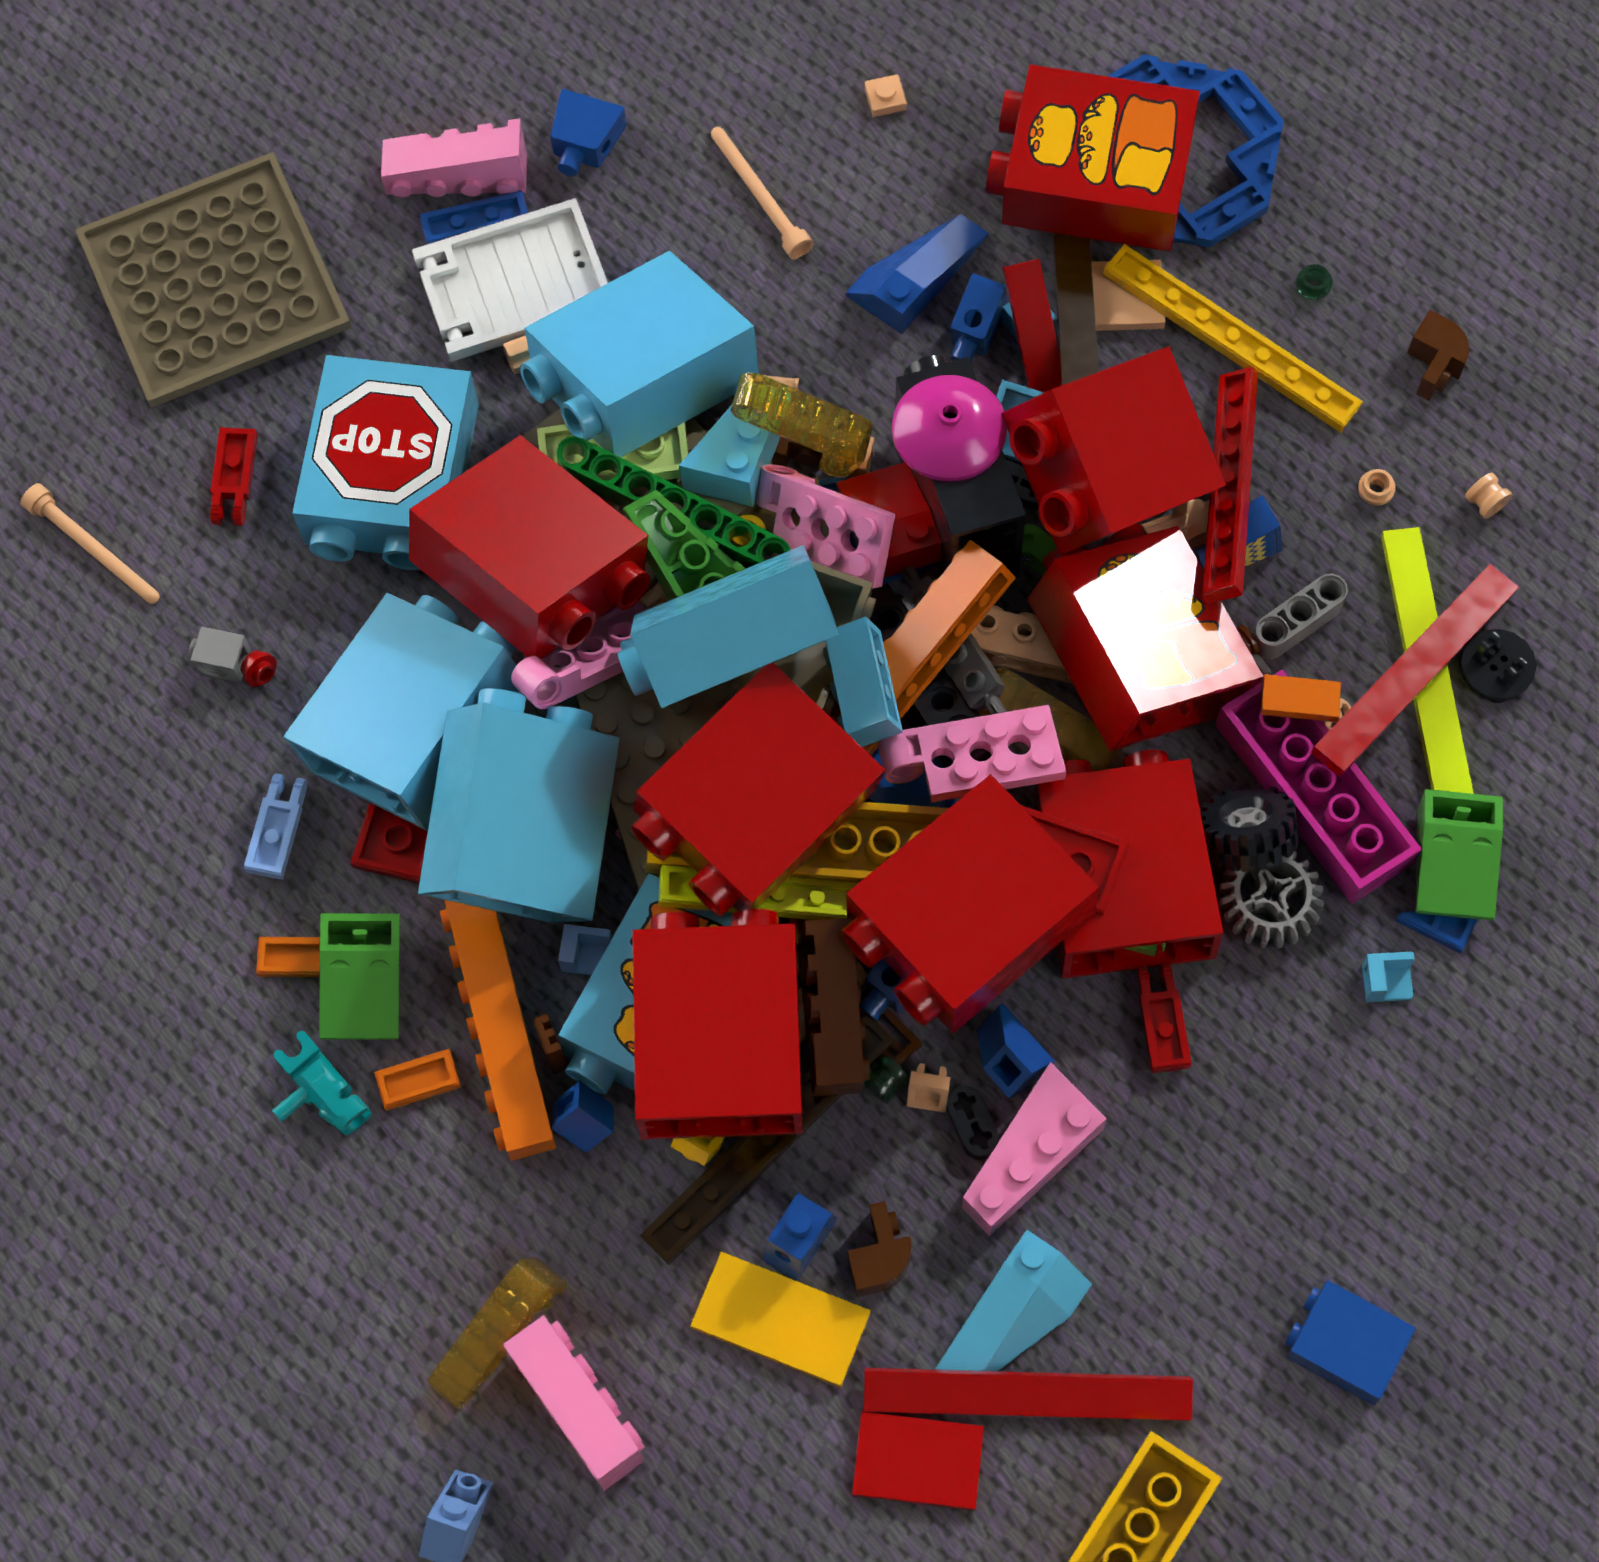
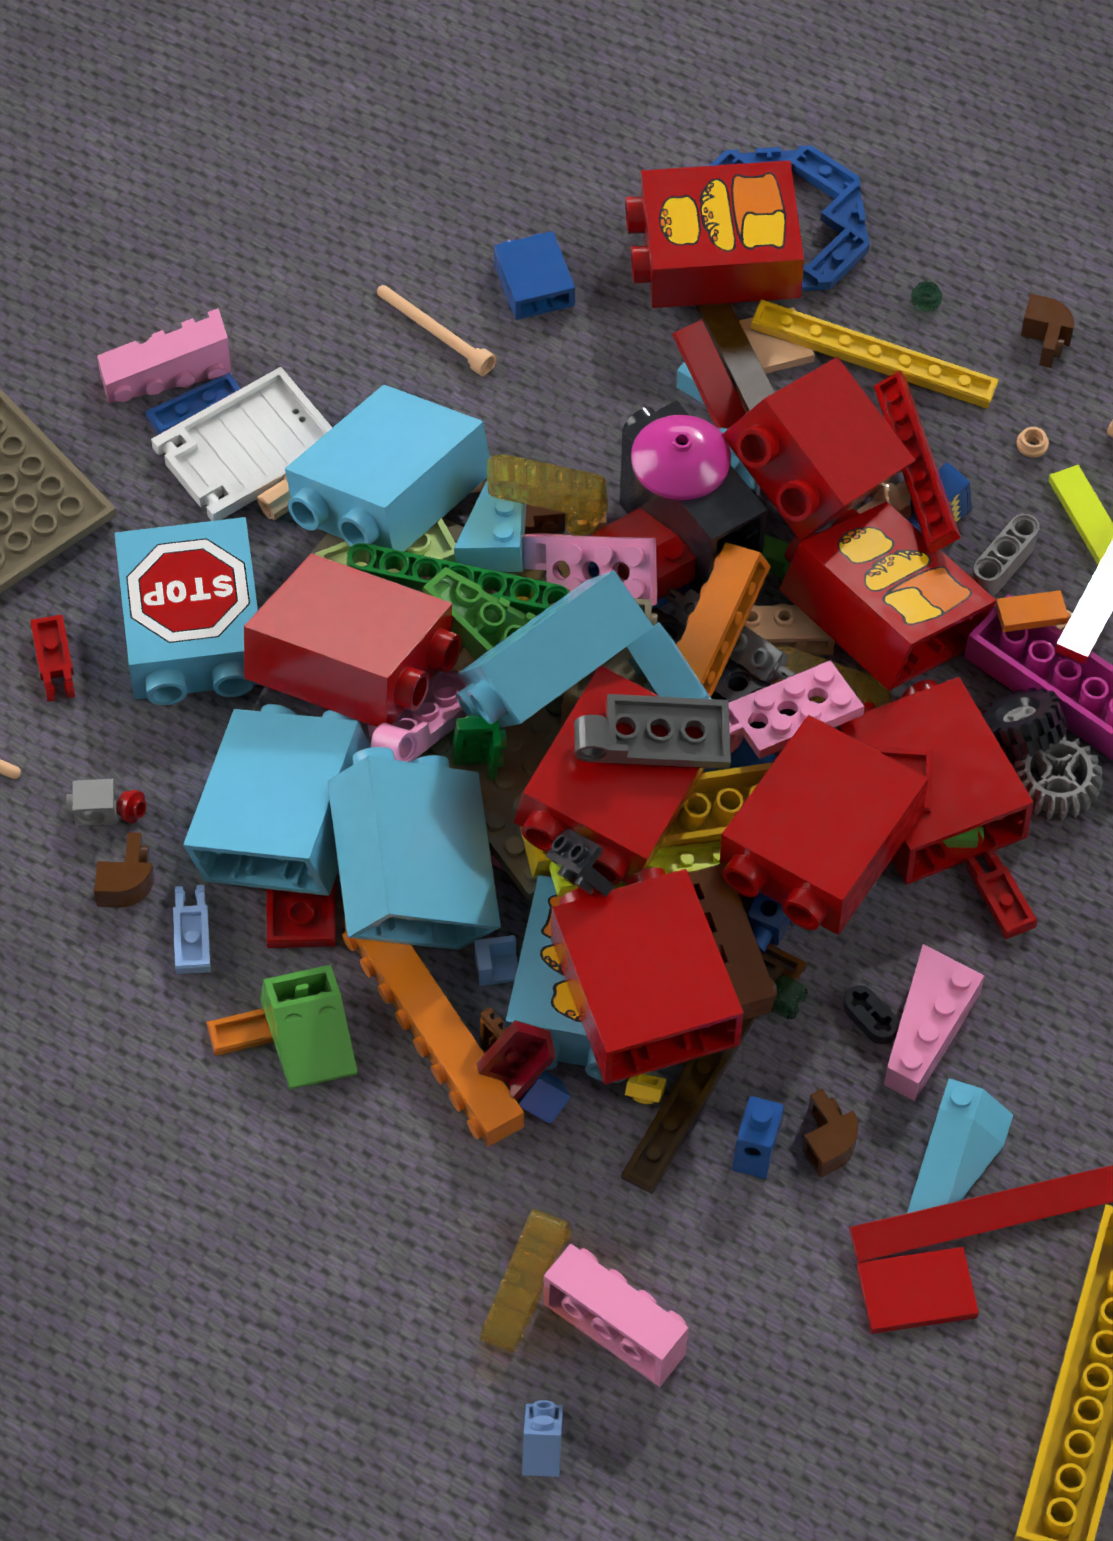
camera: 20 degrees left, 10 degrees down
teal piece [272,1031,372,1136] -> none
orange tile [374,1048,461,1111] -> none
blue torso [550,88,627,177] -> none
yellow tile [690,1252,871,1388] -> none
blue wedge [845,214,989,334] -> none
light nougat plate [864,74,907,117] -> none
light nougat tile [907,1063,951,1113] -> none
blue torso [950,273,1007,363] -> none
blue slope [977,1003,1055,1098] -> none
none -> reddish brown brick [94,832,155,908]
none -> green bracket [451,715,507,780]
none -> dark red bracket [476,1020,556,1099]
none -> blue brick [494,231,575,320]
none -> black bracket [546,828,615,897]
none -> dark grey hinge [574,694,731,769]

